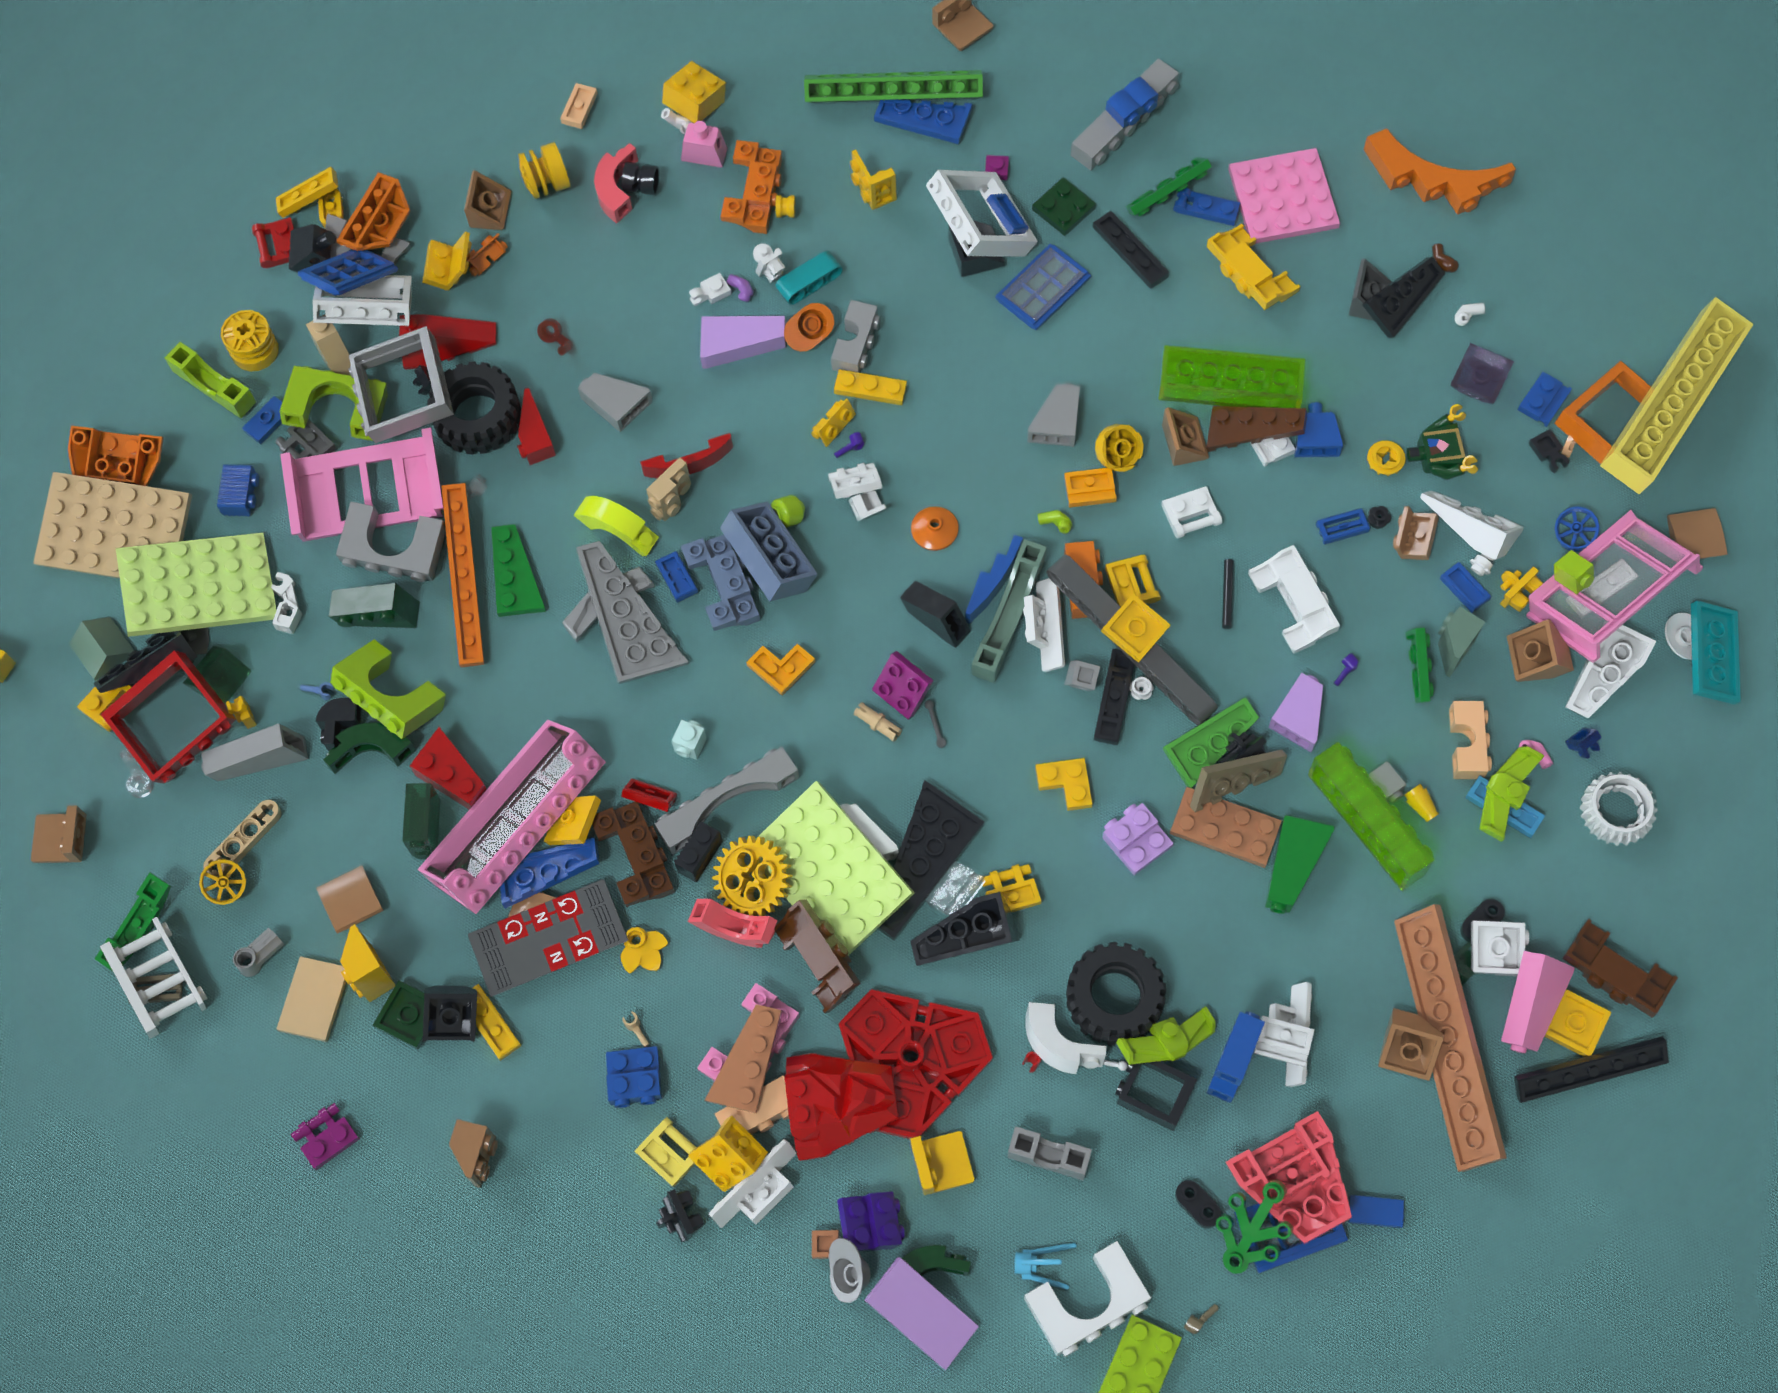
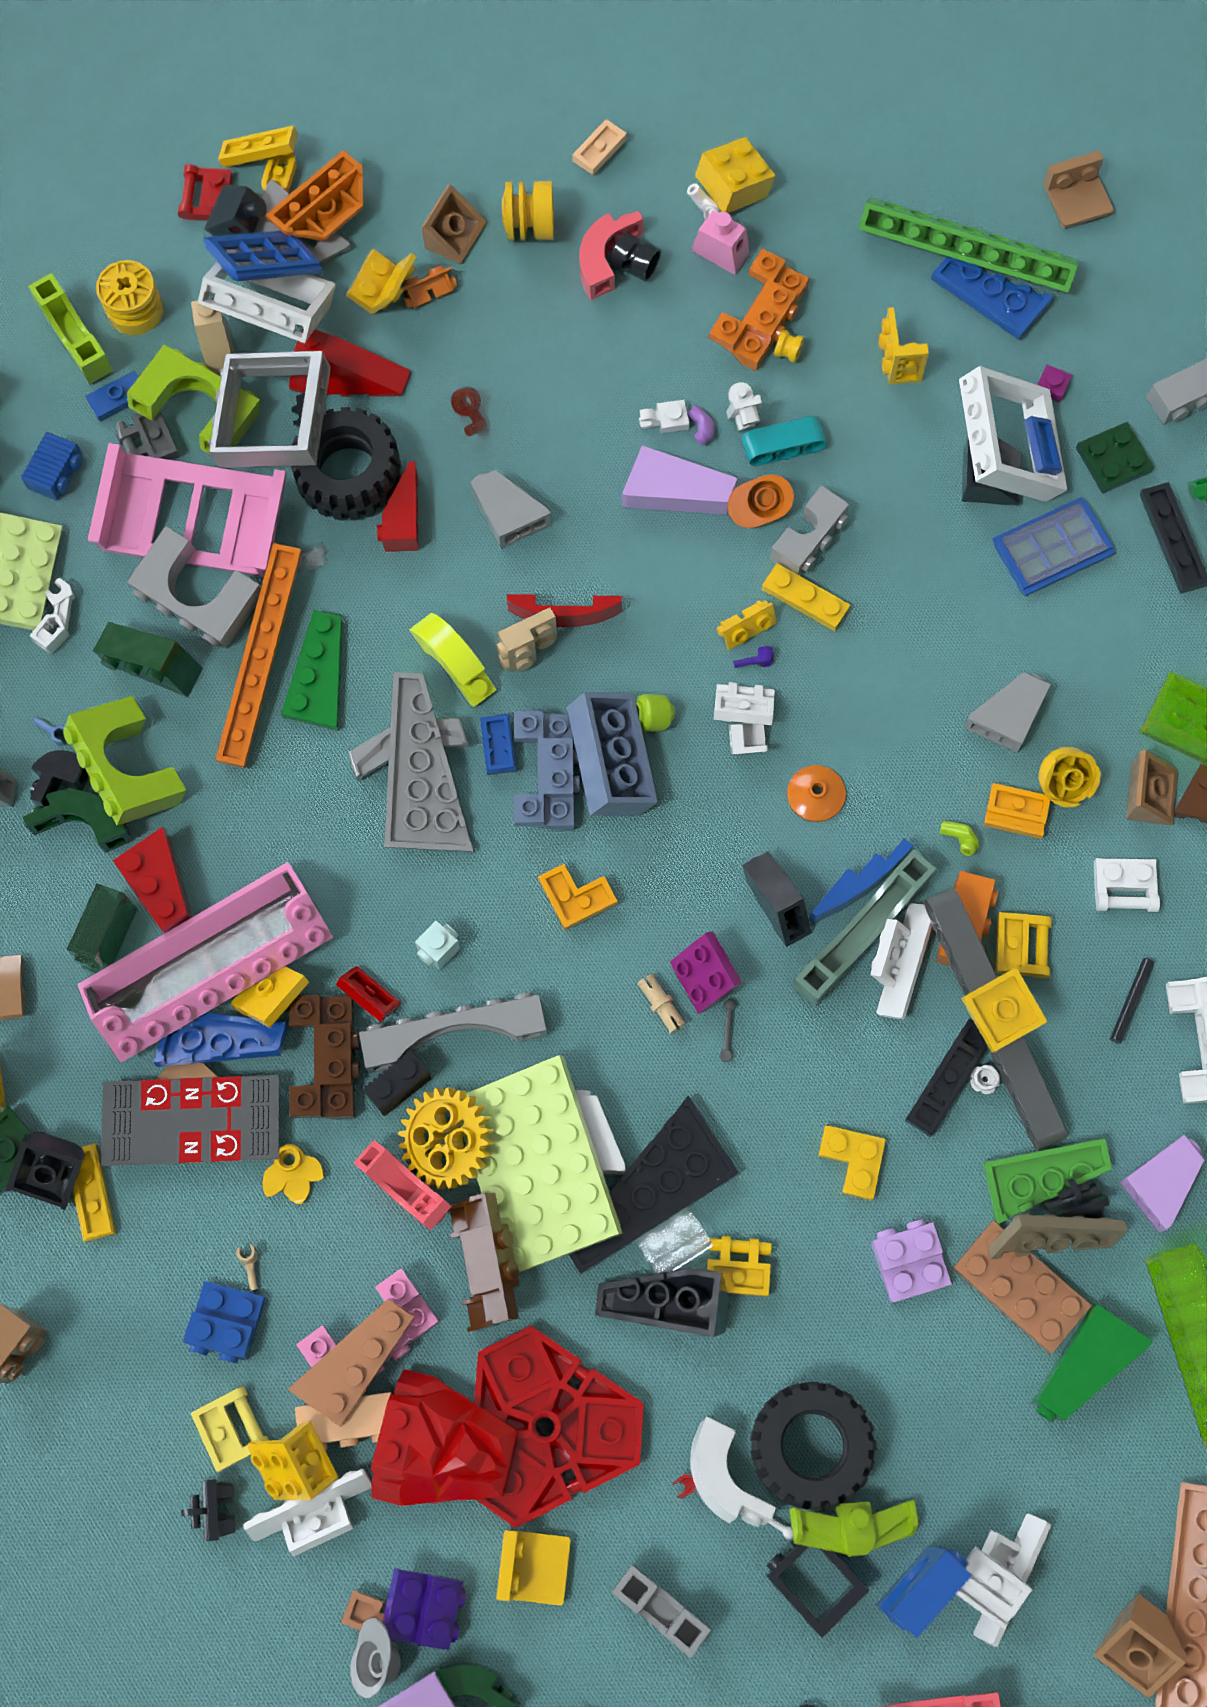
camera: 20 degrees right, 5 degrees up
light grey brick [1064,660,1100,691] -> none

